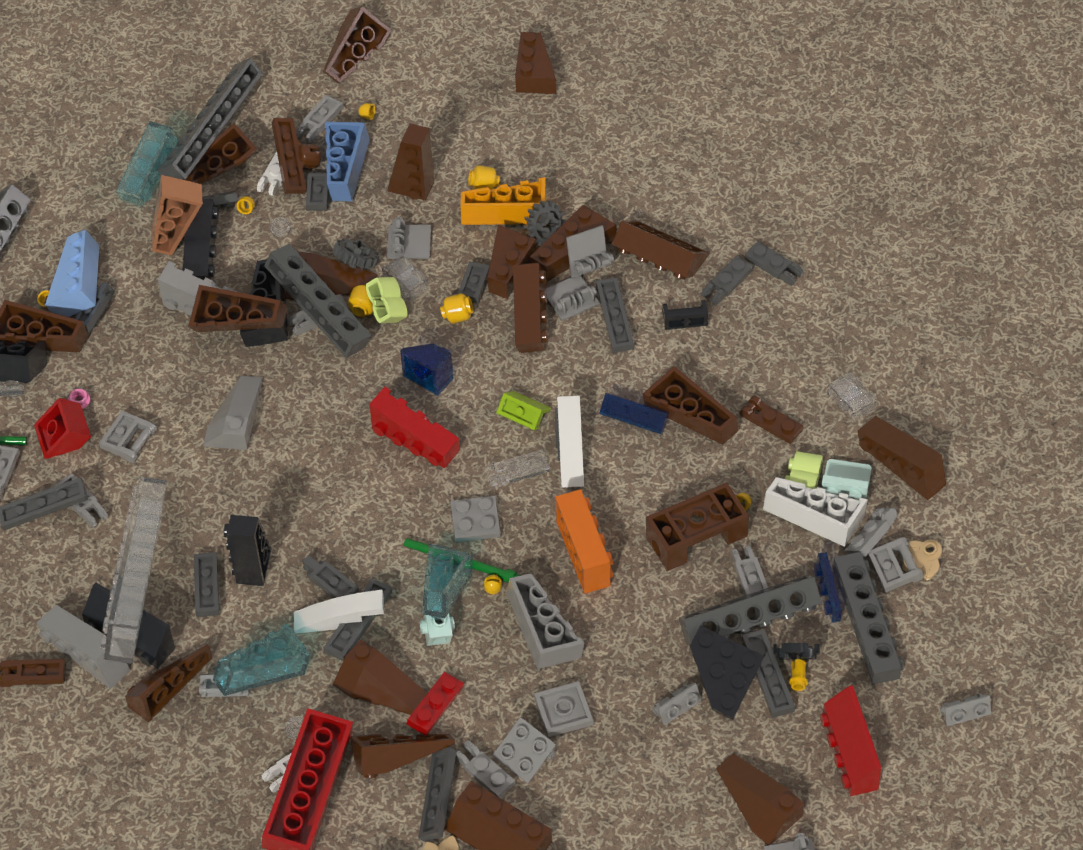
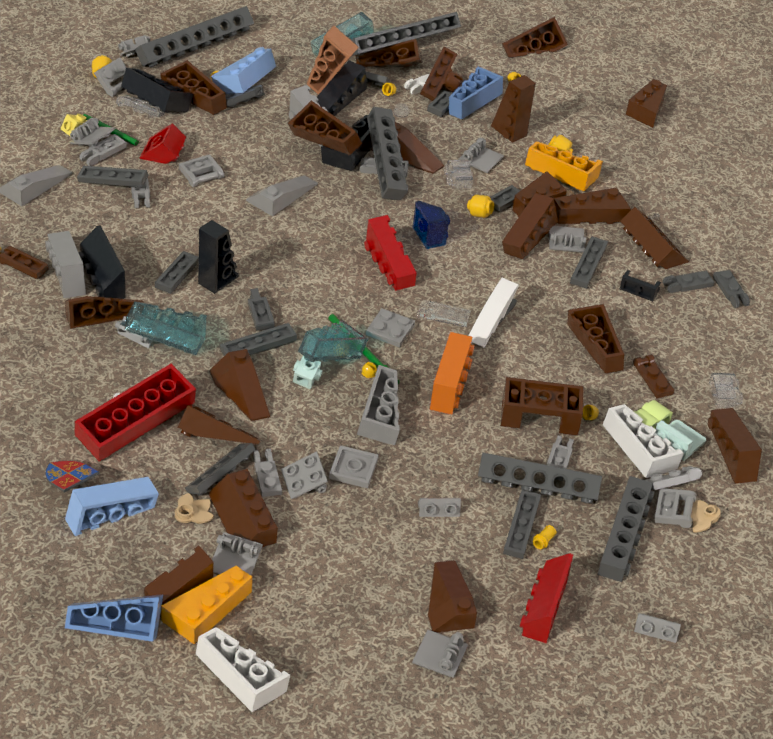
camera: 25 degrees right, 10 degrees down
bright pink plate [68,389,90,409] -> none
clear brick [101,476,167,664] -> none
white slope [294,590,384,633] -> none
light grey hinge [296,95,344,144] -> none
dark grey gear [333,238,380,269] -> none
yellow head [347,285,373,317] -> none
yellowish green brick [366,277,407,323] -> none
red plate [406,672,464,736] -> none
lime panel [496,391,551,430] -> none
dark grey gear [523,200,566,246] -> none
light grey hinge [566,225,614,278] -> none
clear blue plate [599,393,669,434] -> none
black plate [690,625,764,720] -> none
black plate [773,643,820,660] -> none
clear blue plate [814,552,842,623] -> none

